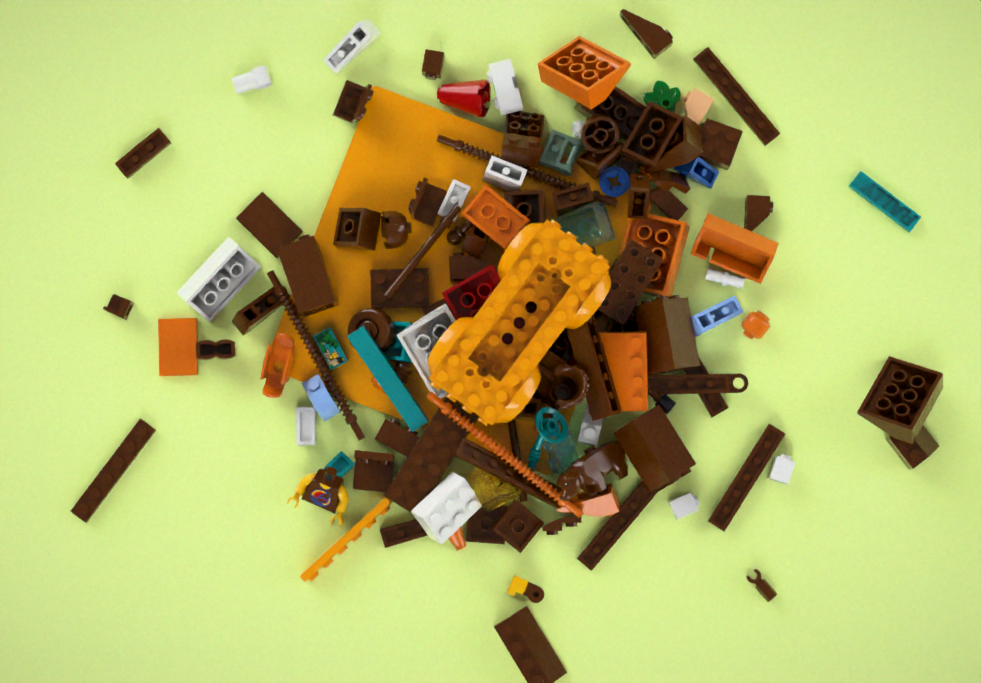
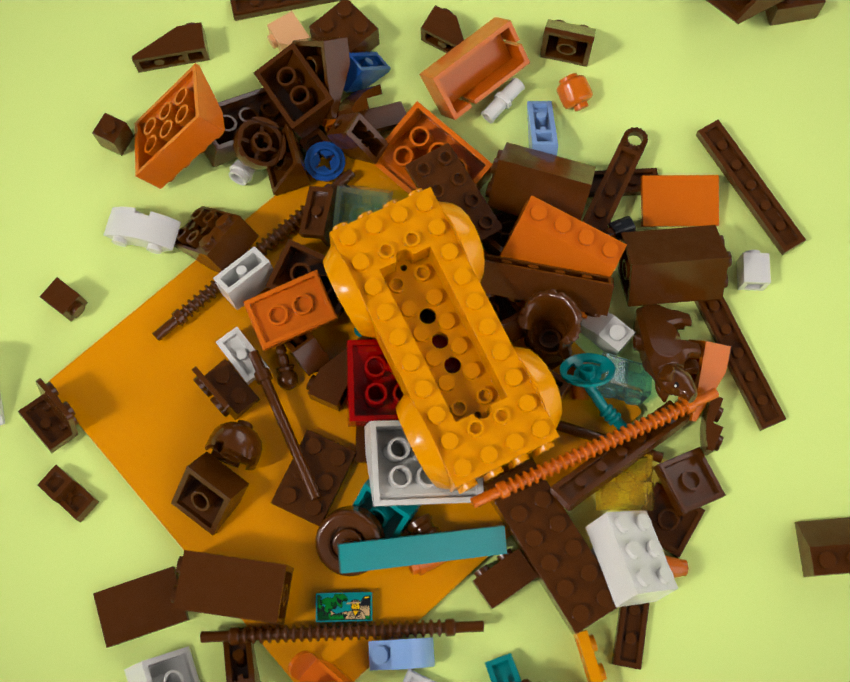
camera: 65 degrees left, 10 degrees down
reddish brown bracket [353,450,395,492] -> none
red cone [437,79,491,118] -> none
leg [506,575,544,603] -> none
sand green plate [539,130,584,177] -> none
green plate [643,80,681,112] -> none
white brick [768,454,796,485] -> none
none -> reddish brown slope [37,465,99,523]
none -> reddish brown brick [92,113,134,156]
none -> reddish brown slope [540,19,596,67]
none -> orange tile [641,175,719,227]

